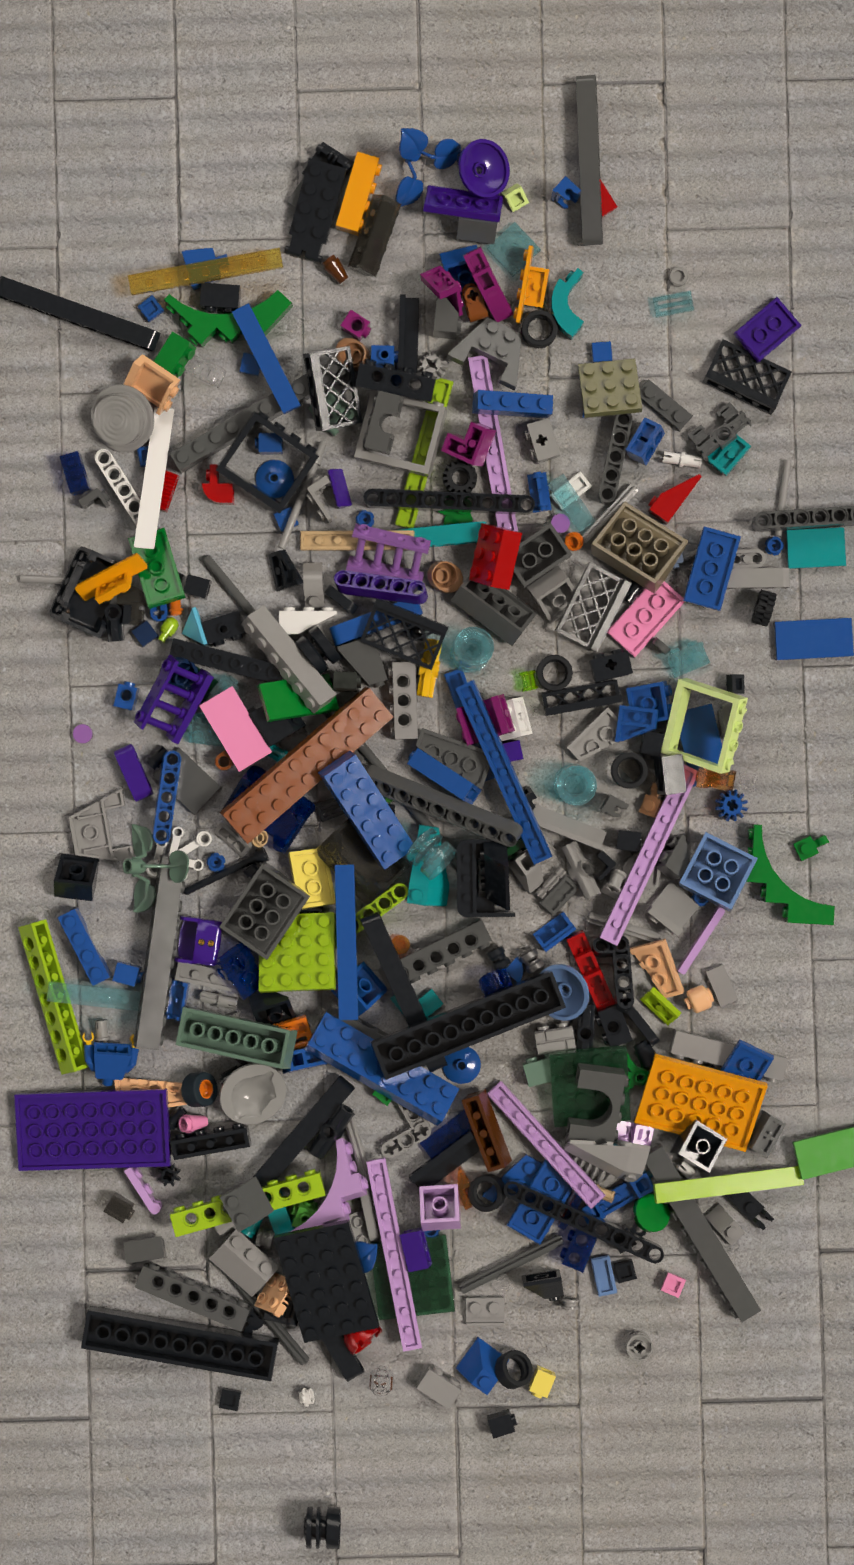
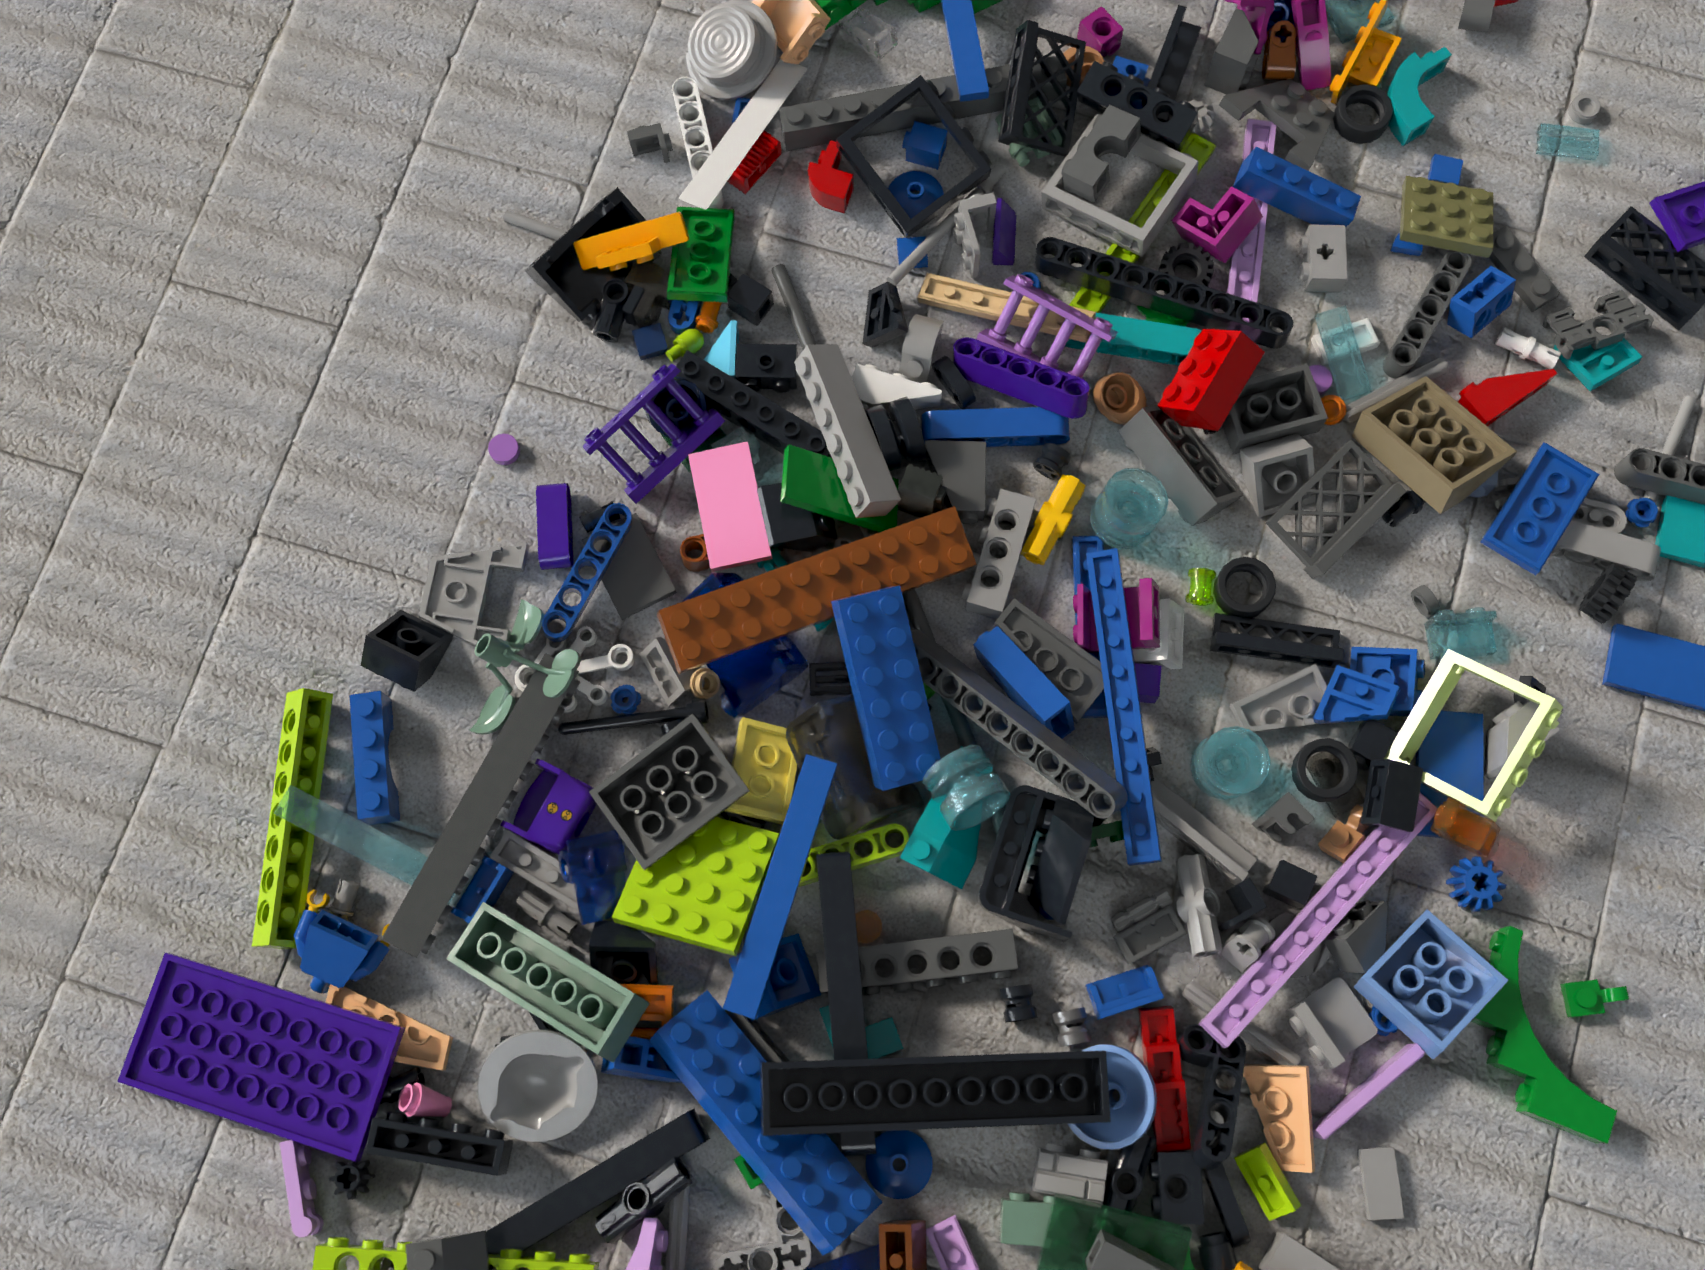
camera: 20 degrees right, 15 degrees down
clear blue brick [59,451,92,496] -> none
clear smoke brick [103,1192,135,1223] -> none
blue brick [112,961,143,987] -> none
blue brick [113,681,139,711] -> none
black wheel [181,1072,218,1107] -> none
clear light blue bracket [188,713,224,747] -> none
blue tile [240,353,260,376] -> none
black fence [360,598,449,670] -> none
clear blue gear [479,969,512,995] -> none
blue tile [504,956,523,983] -> none
light grey slope [508,850,544,894] -> none
blue hinge [527,472,552,513] -> none
black brick [589,649,633,683] -> none
bright pink tile [607,581,684,658] -> none
light nougat head [684,985,714,1013] -> none

